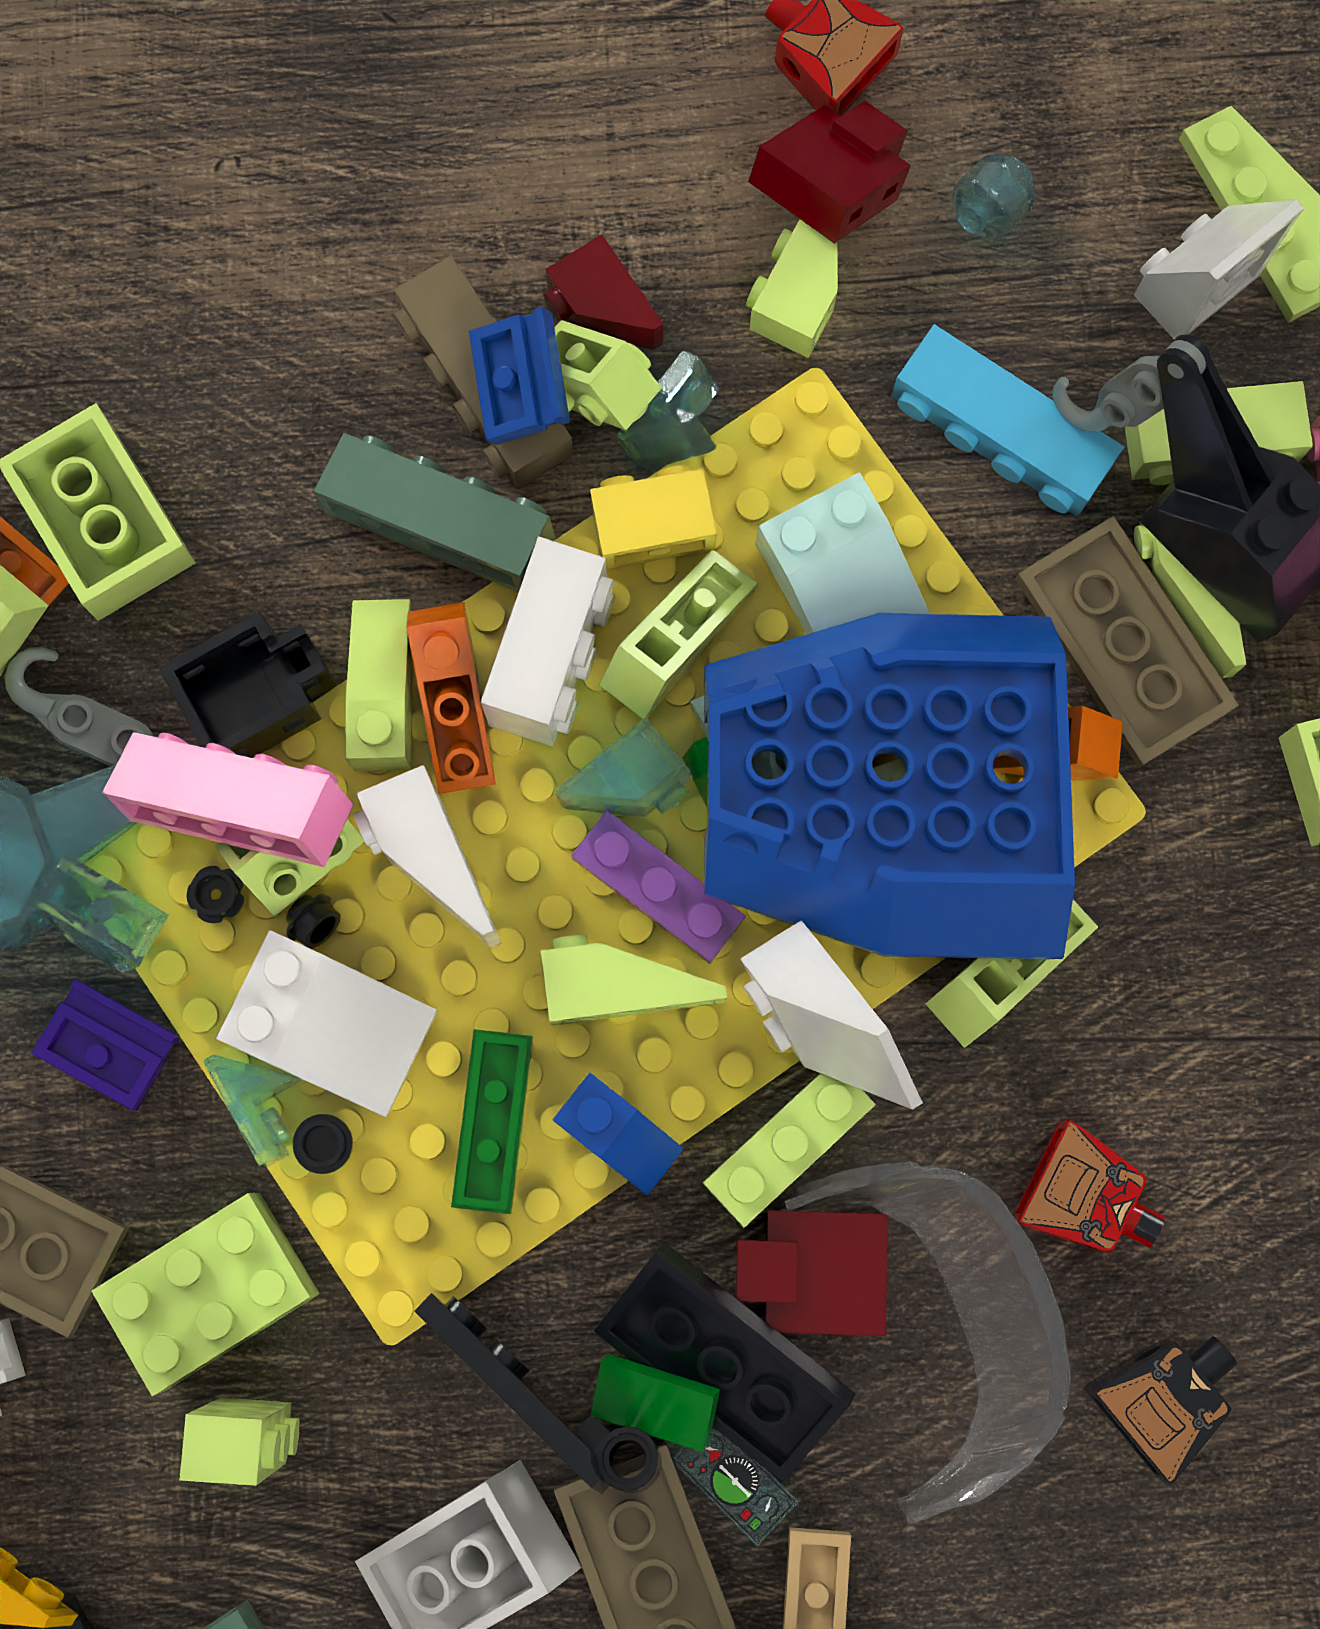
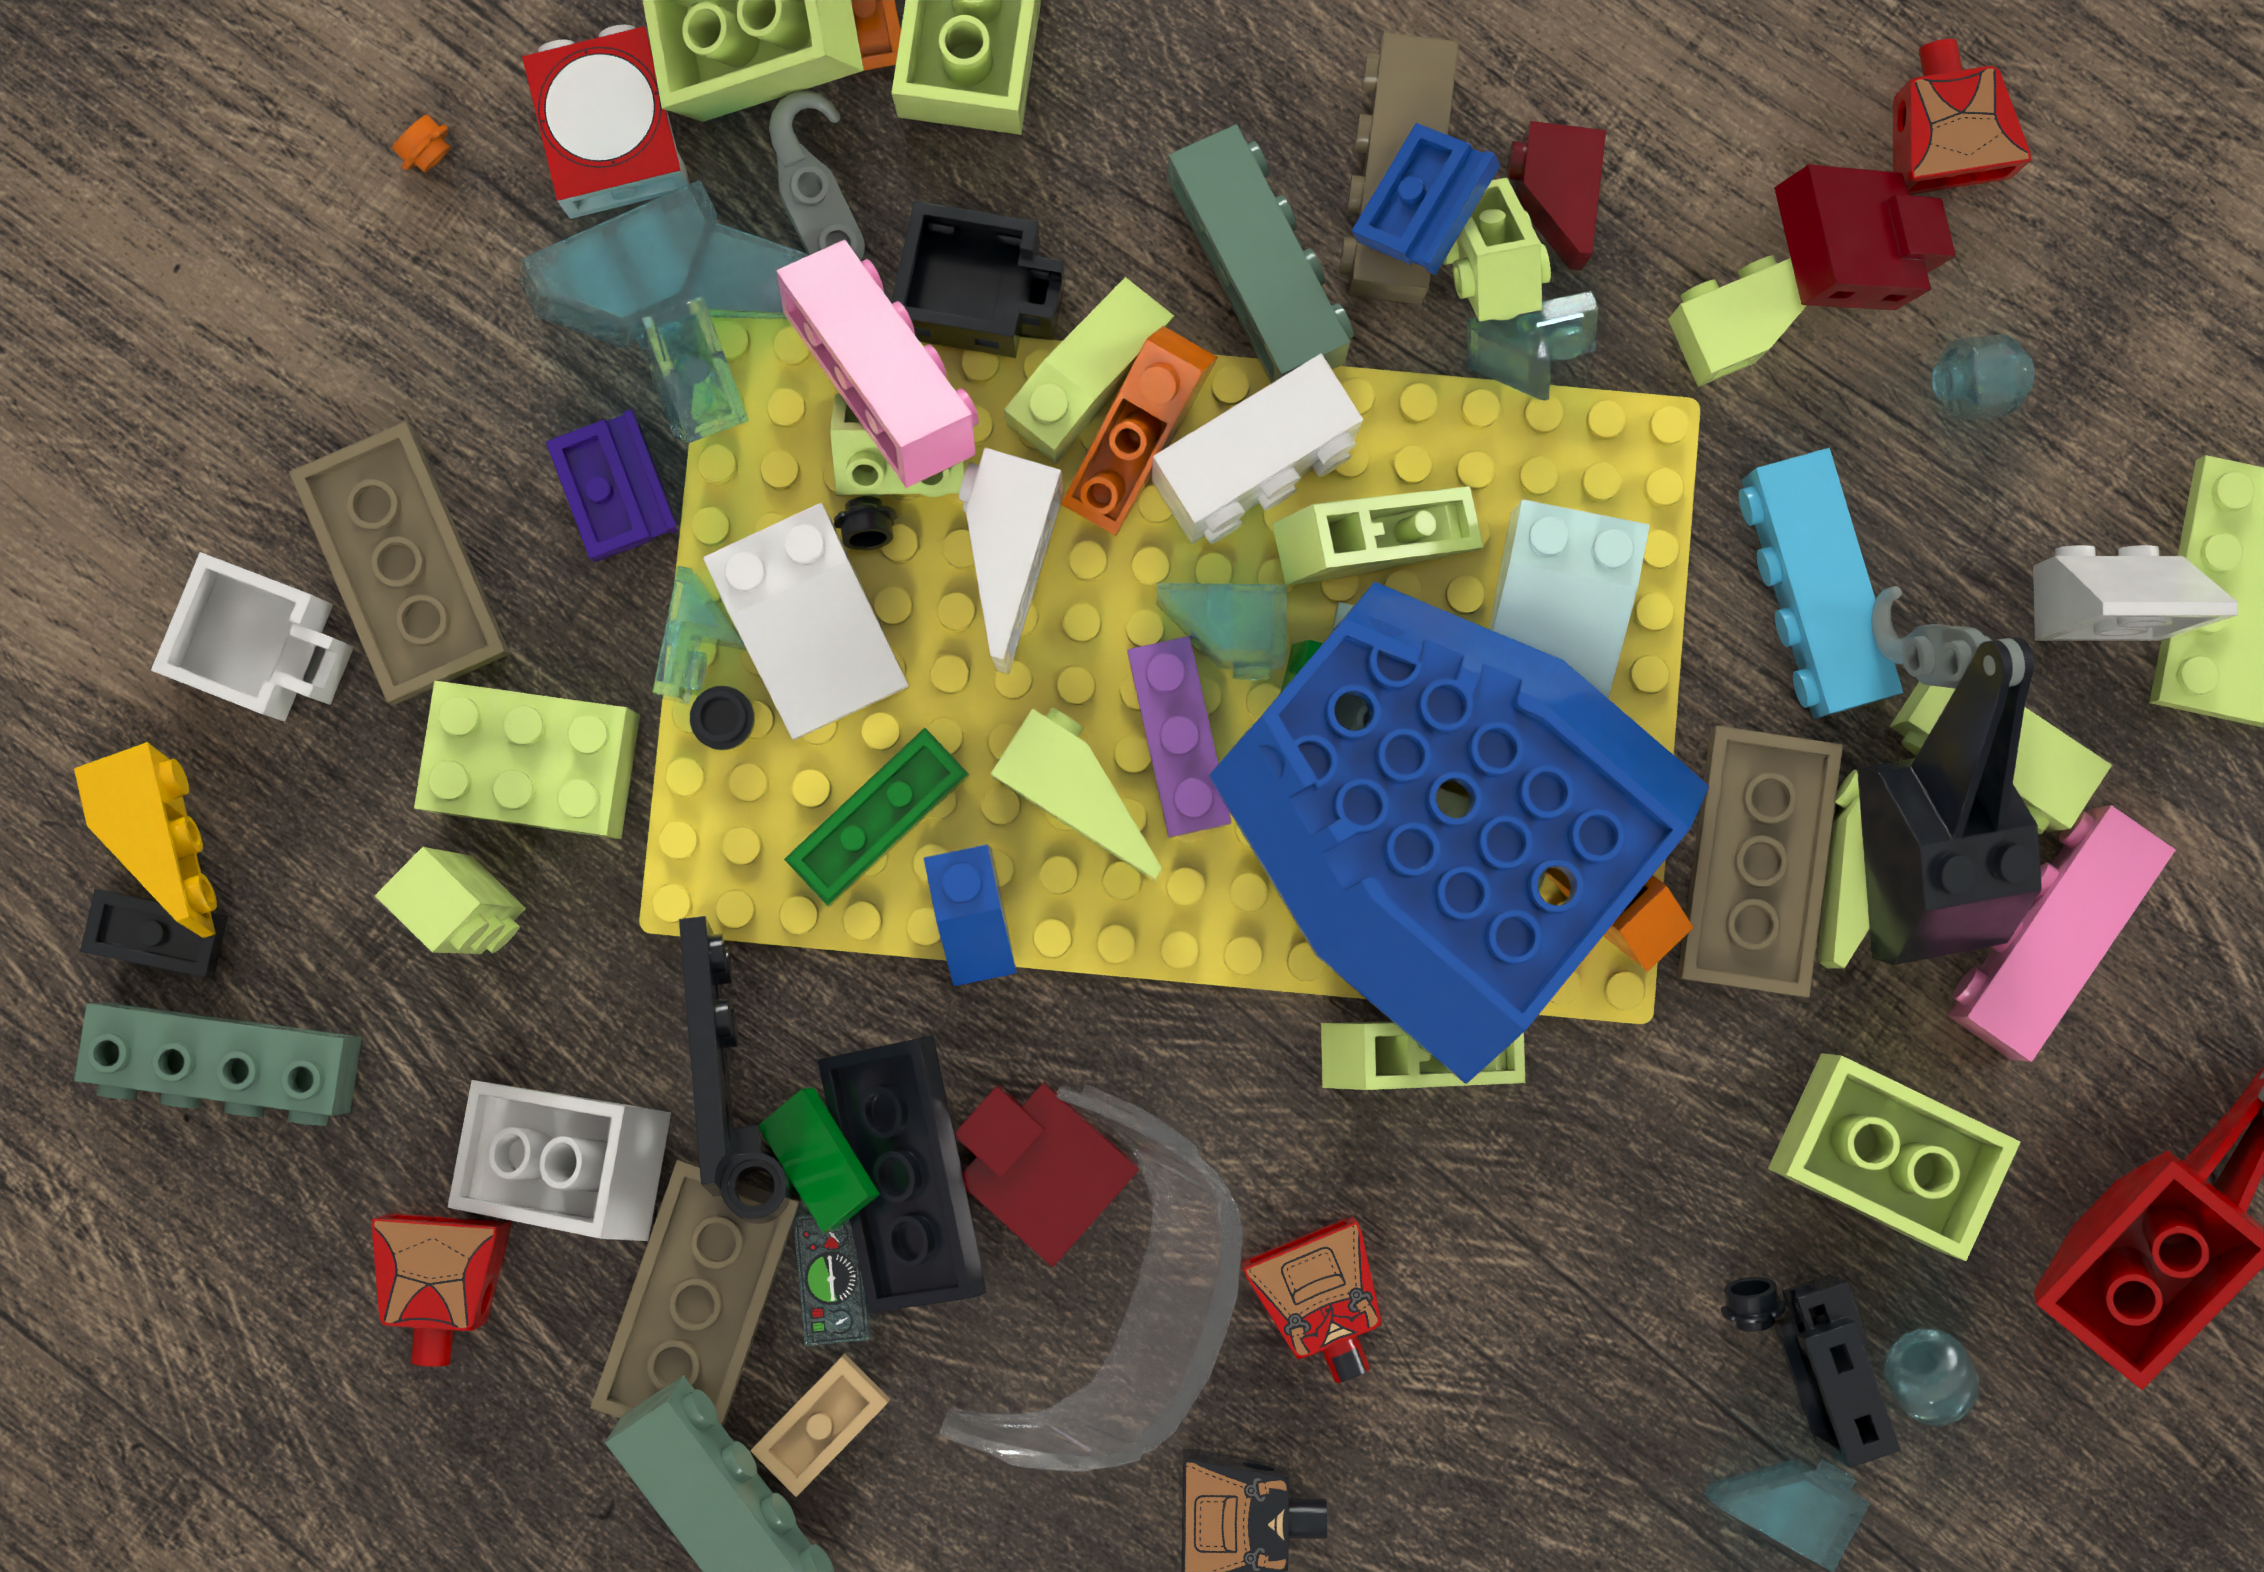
camera: 40 degrees right, 5 degrees up
black plate [186,866,244,923] -> none
light yellow brick [590,465,717,570] -> none
yellowish green brick [702,1073,876,1228] -> none
white slope [741,920,923,1110] -> none

